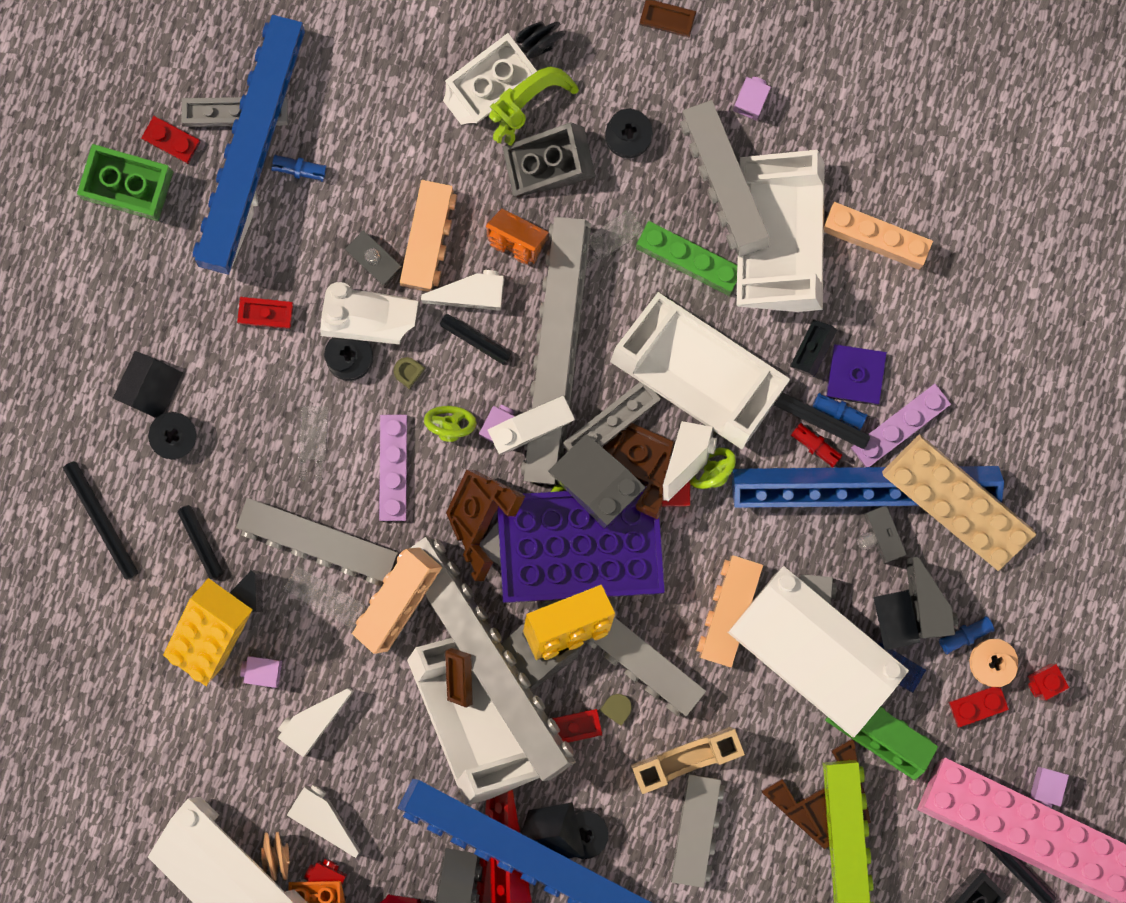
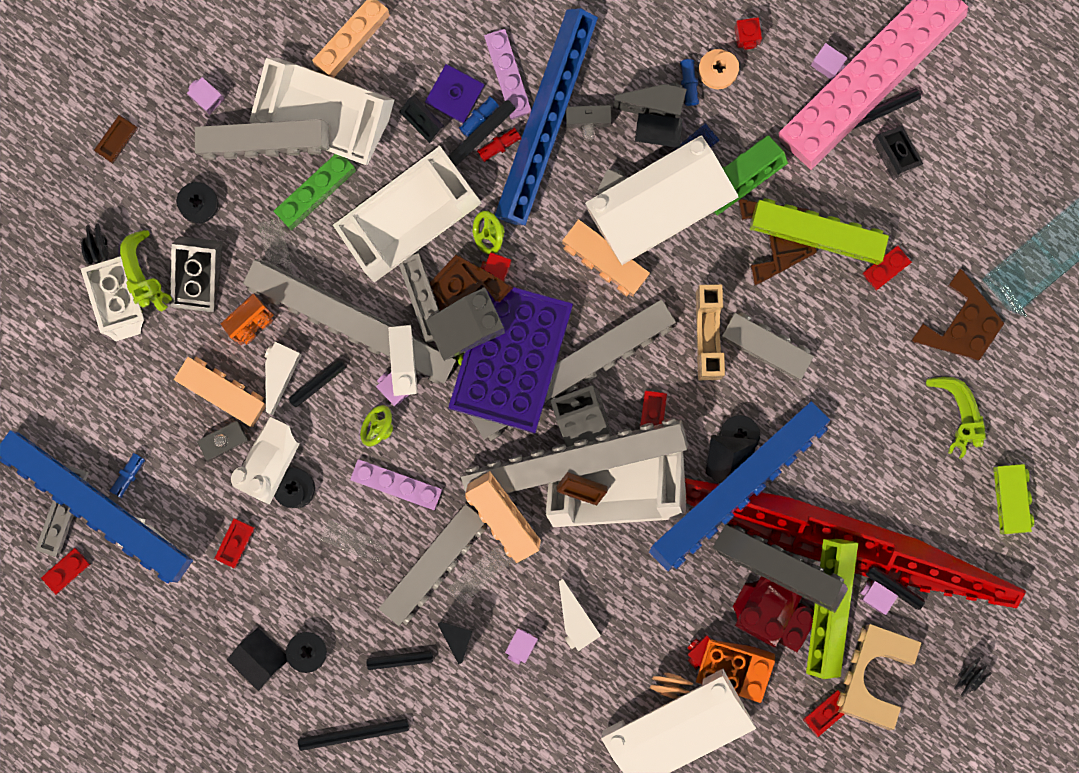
camera: 65 degrees left, 0 degrees up
bright green brick [77,144,174,222] -> none
yellow brick [163,578,252,686] -> none
white slope [287,785,360,858] -> none
olive tile [394,357,426,390] -> none
reddish brown wing [446,470,525,581] -> none
yellow brick [523,585,615,660] -> none
olive tile [599,694,631,726] -> none
white slope [663,421,717,501] -> none
tan plate [882,434,1036,571] -> none
red plate [948,687,1009,728] -> none

